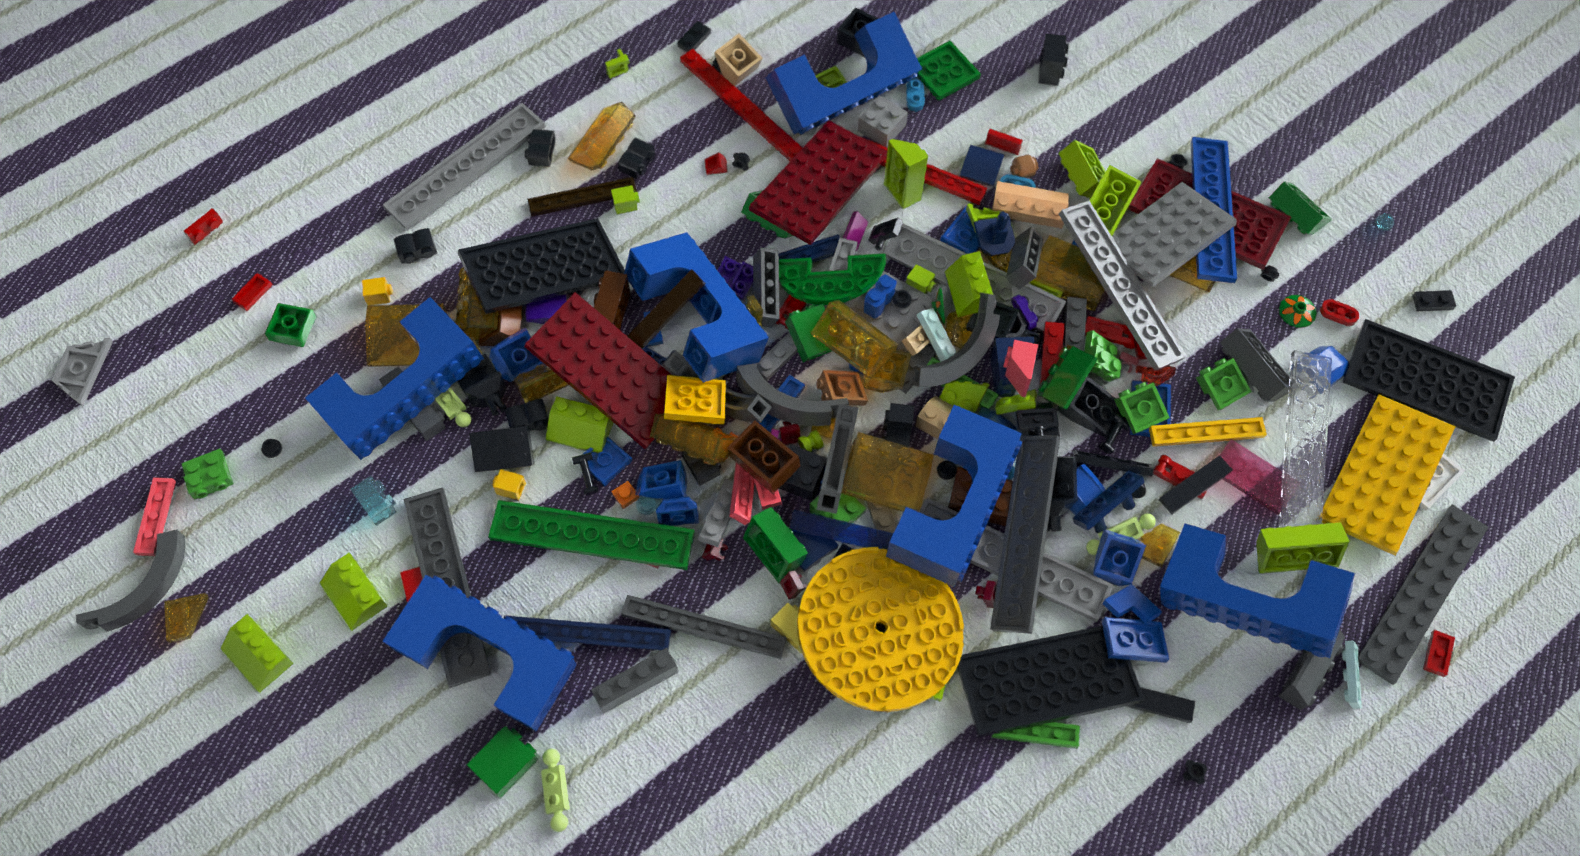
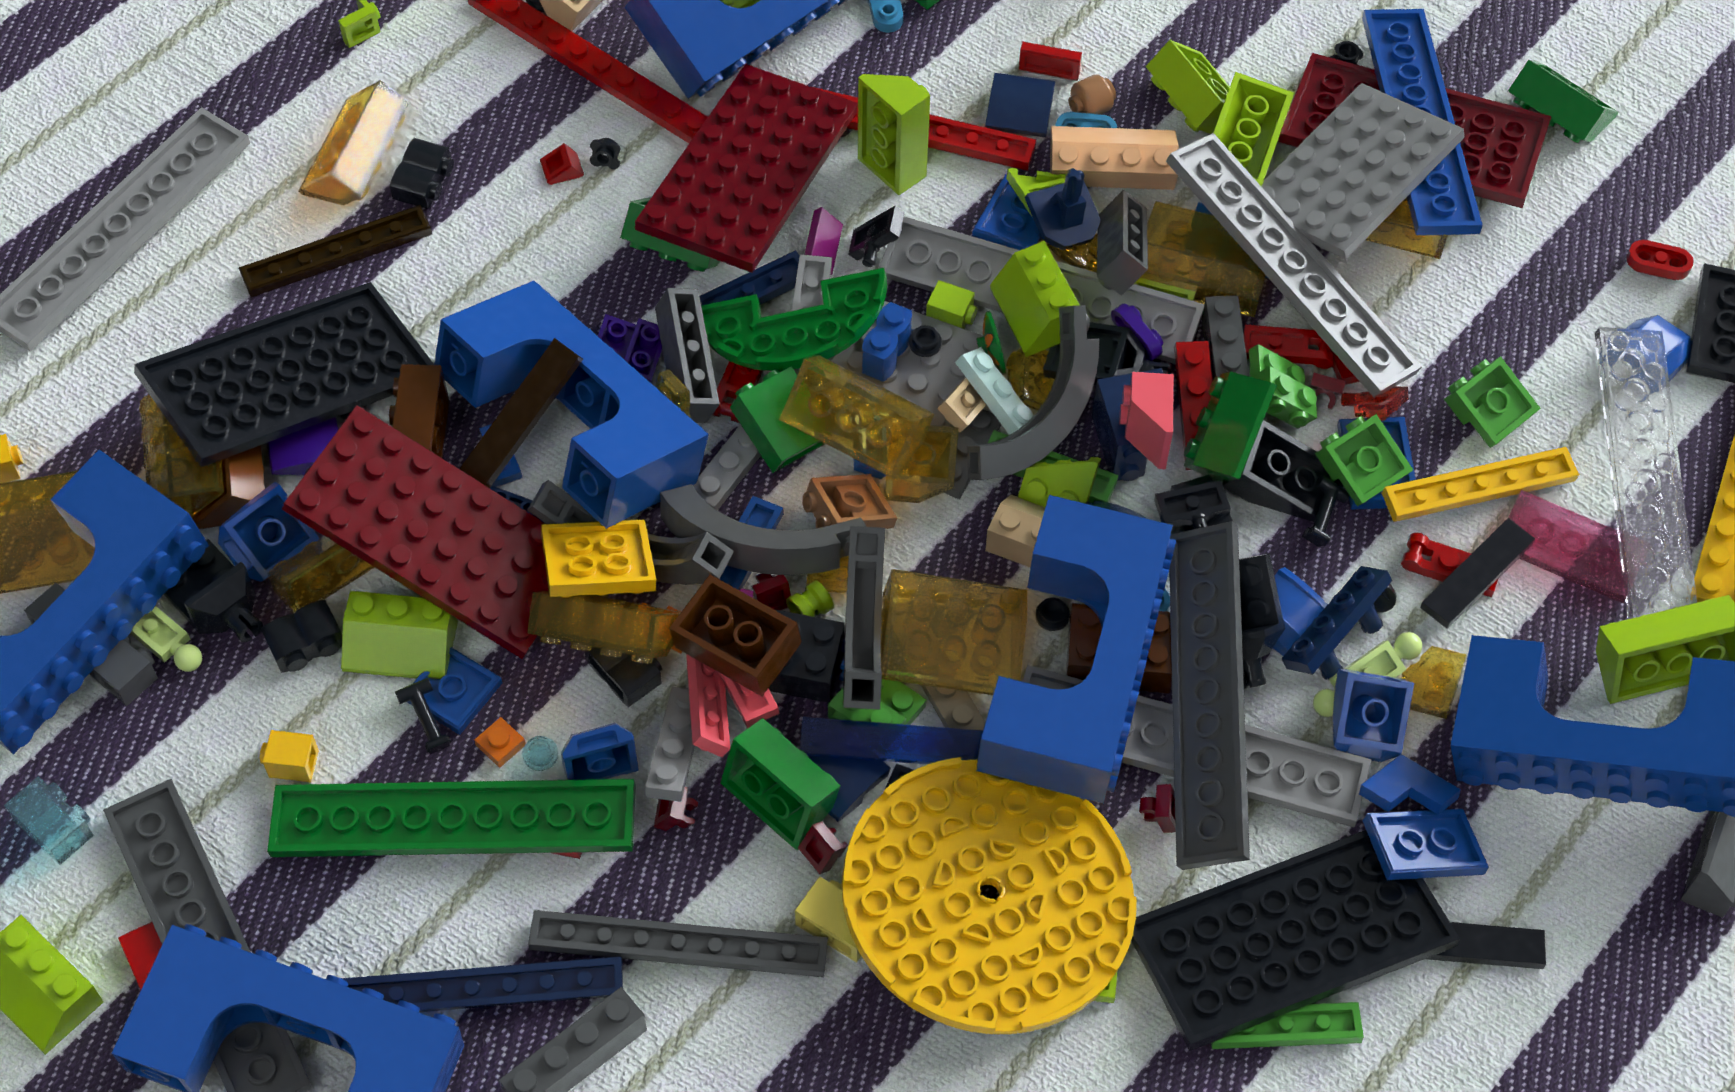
camera: 10 degrees left, 5 degrees down
black brick [393,228,437,264] -> none
black slope [469,425,535,472] -> none
black brick [525,129,556,167] -> none
lime brick [611,185,640,214] -> none
blue slope [636,460,688,500] -> none
light grey brick [858,95,908,147] -> none
black brick [881,403,914,458] -> none
lime wing [995,389,1037,415] -> none
black tile [1072,450,1154,476] -> none
black plate [1183,760,1207,785] -> none
dark grey slope [1220,328,1298,402] -> none
black plate [1260,265,1279,282] -> none
green dish [1279,295,1317,328] -> none
clear light blue plate [1375,213,1394,231] -> none

